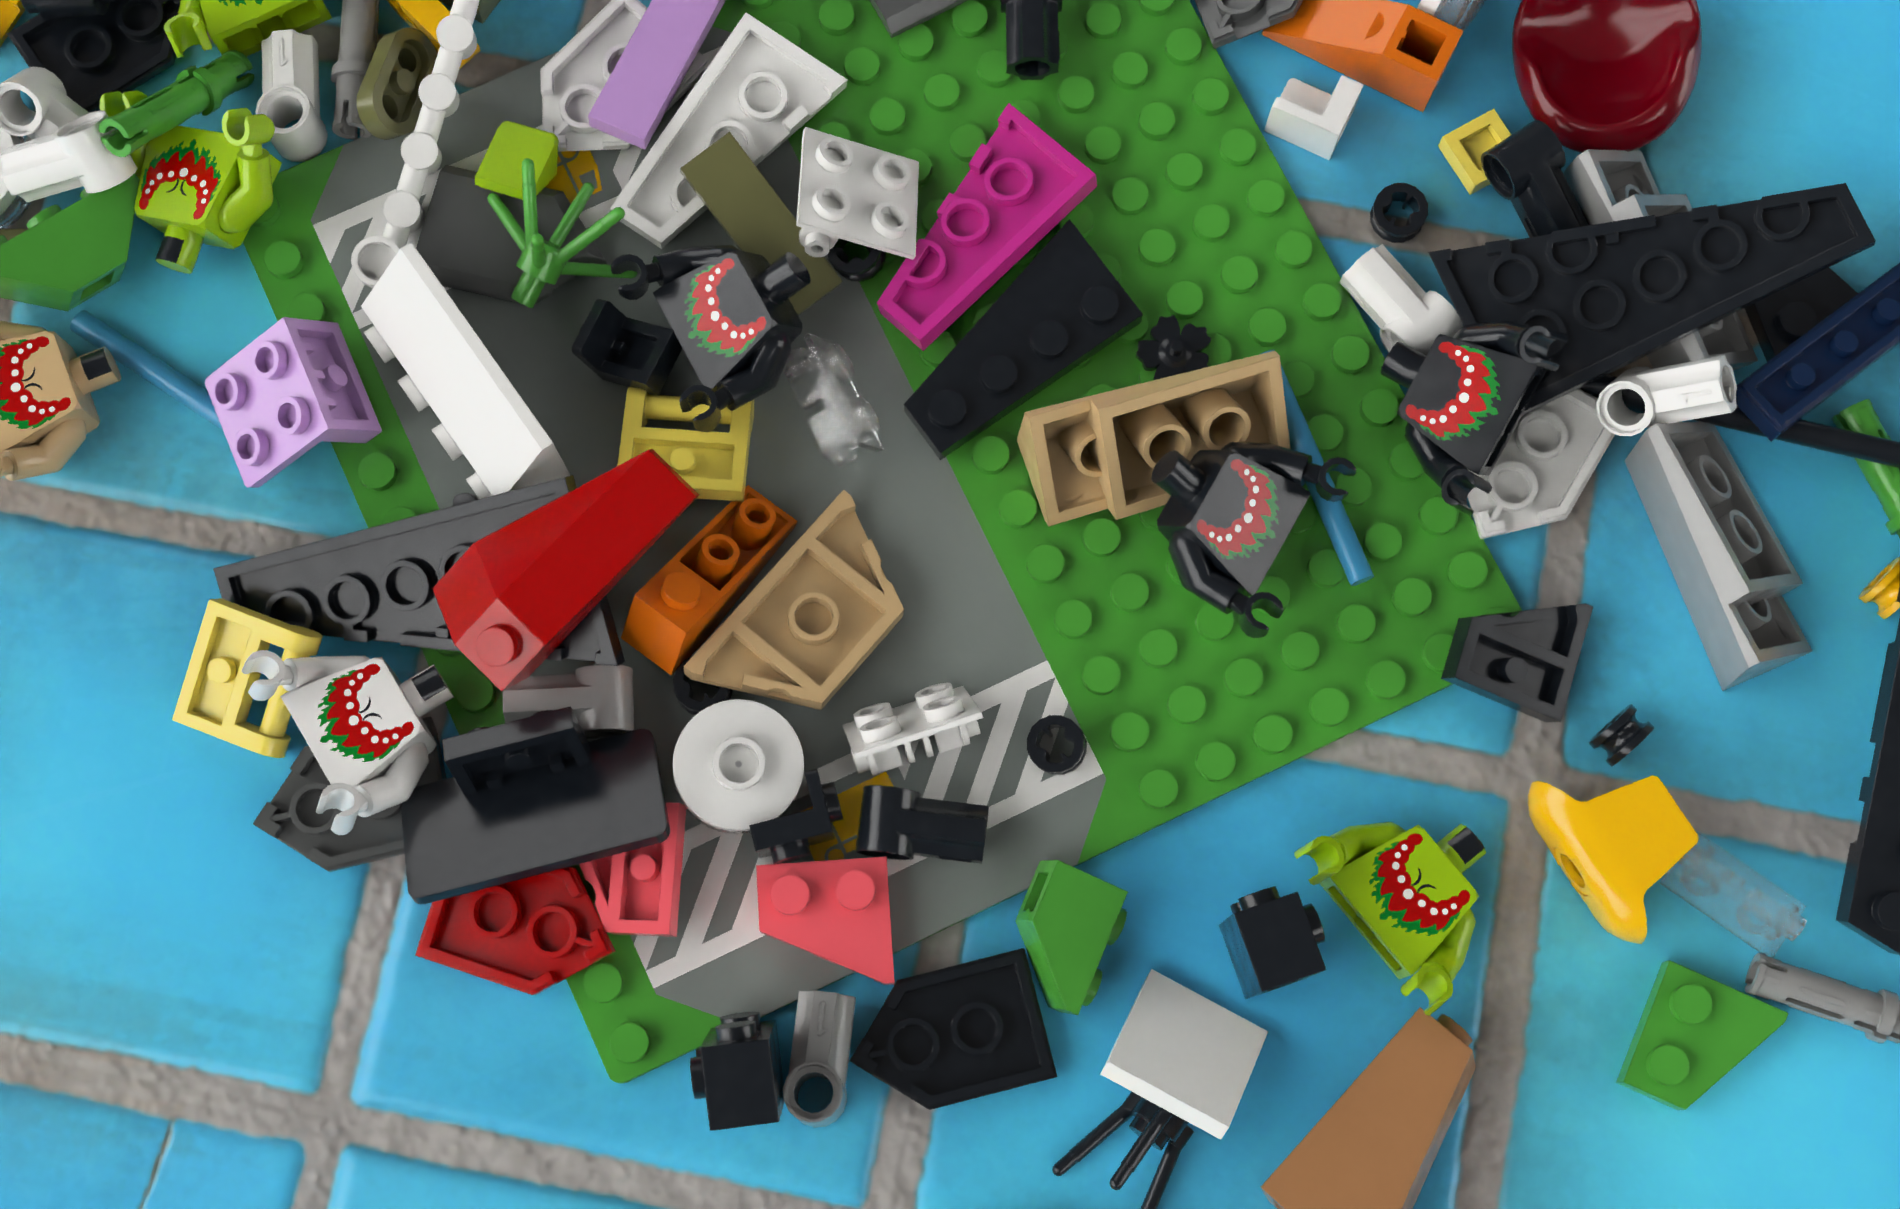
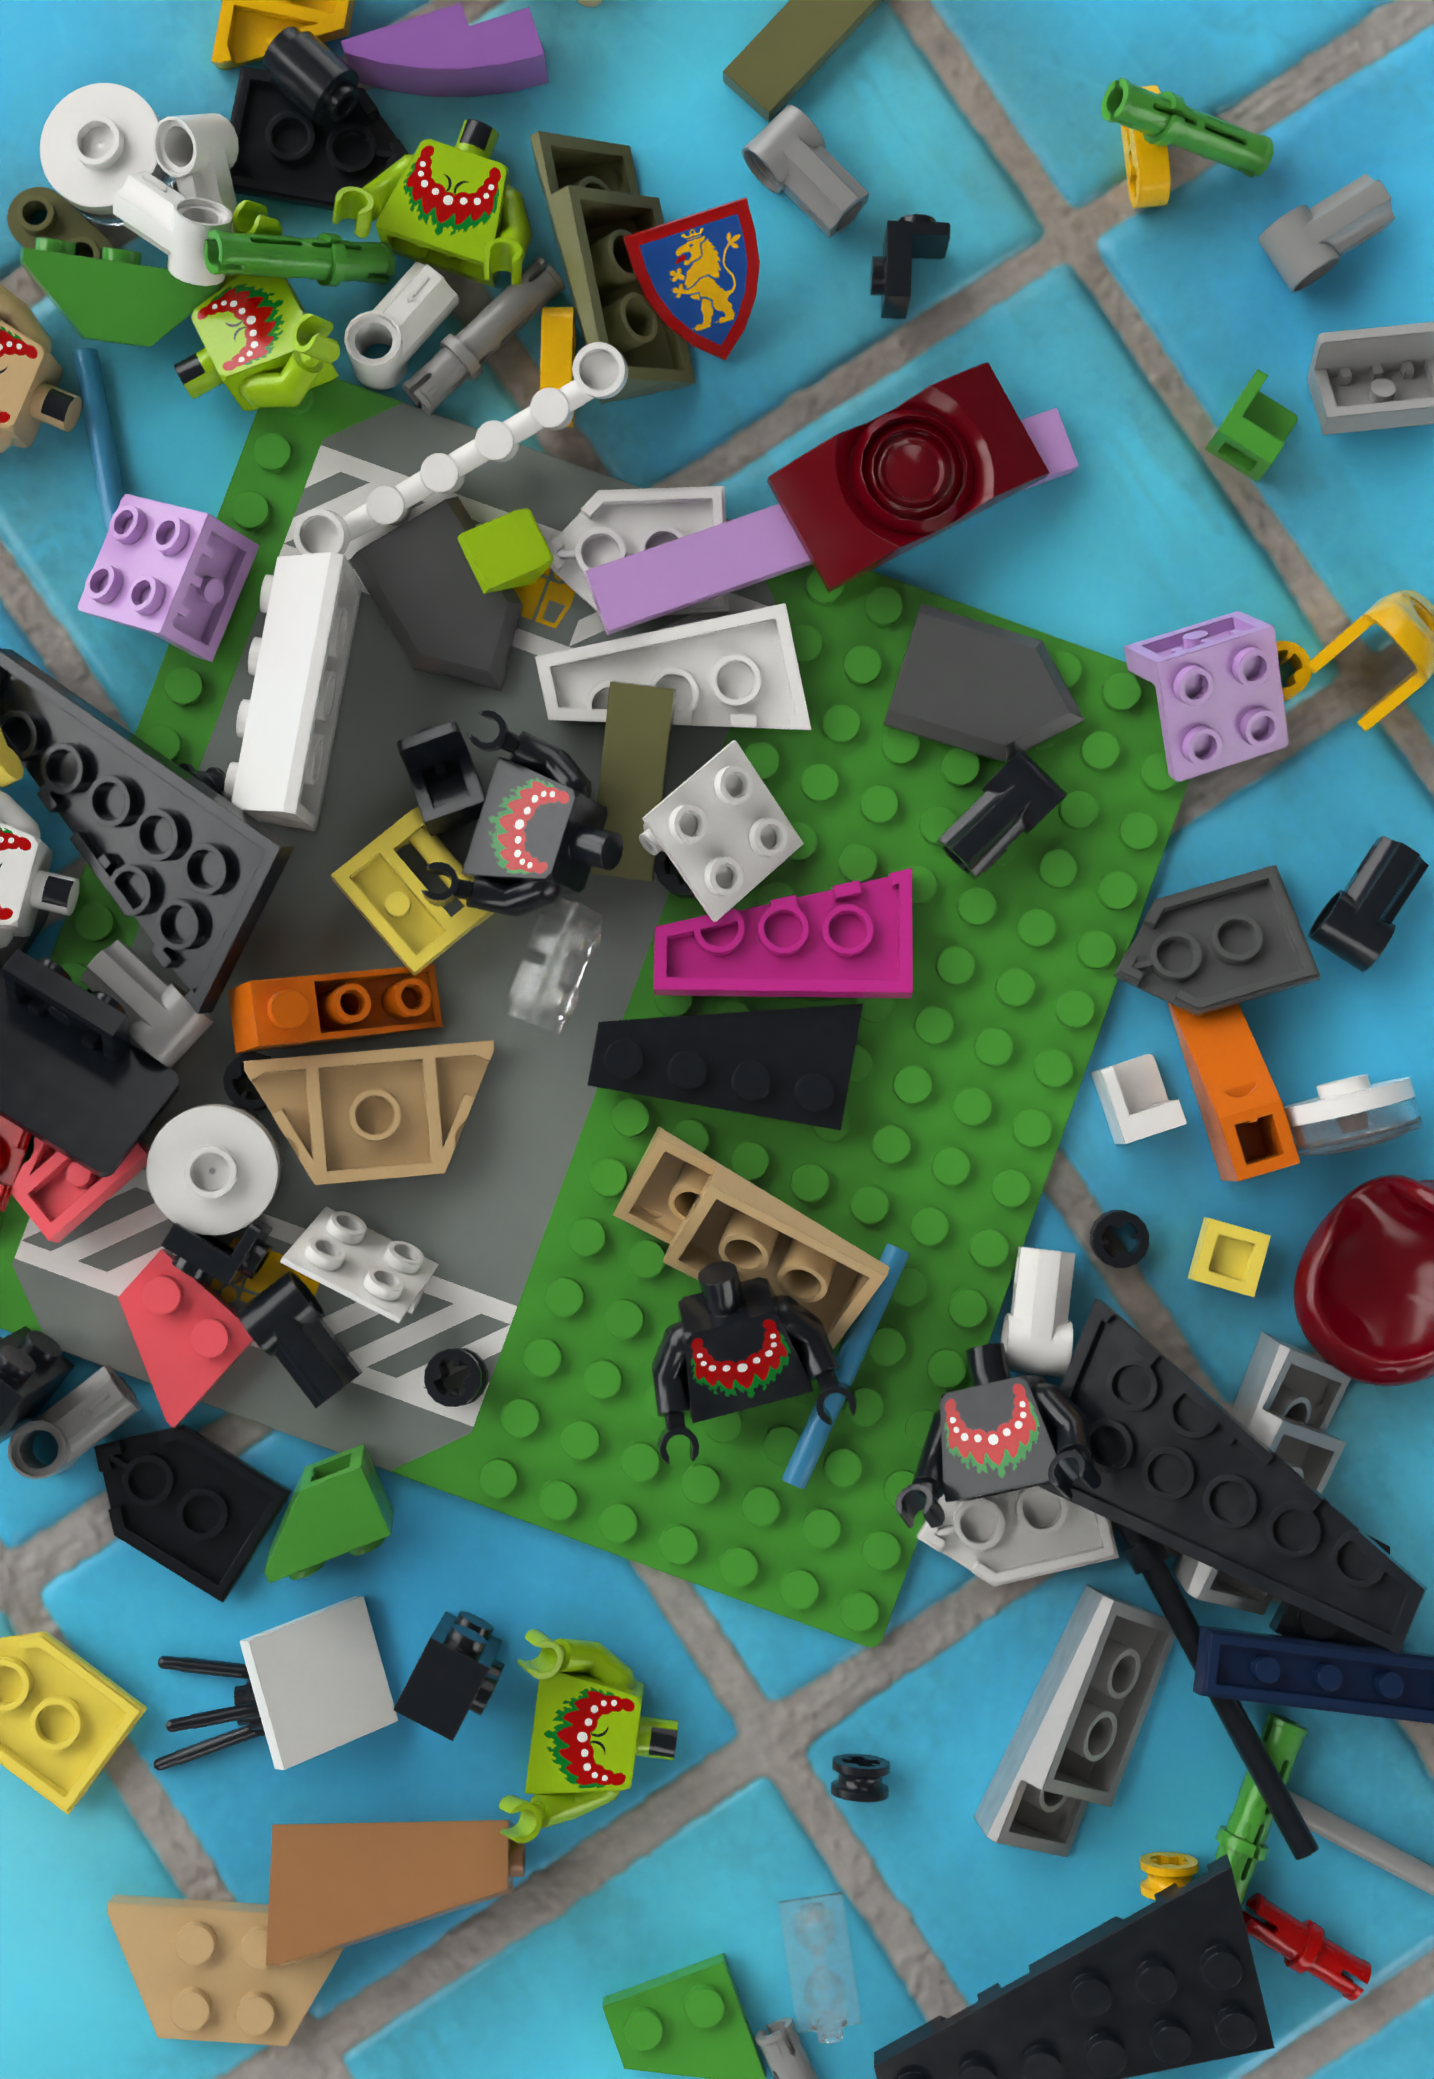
camera: 45 degrees right, 10 degrees up
olive plate [356,27,437,140] -> none
red wedge [432,449,699,692] -> none
bright green plant [487,158,638,308] -> none
black plant [1136,315,1211,380] -> none
black wing [1441,603,1593,723] -> none
black piece [1481,120,1589,238] -> none
yellow piece [1528,775,1699,944] -> none
white piece [1596,355,1737,436] -> none

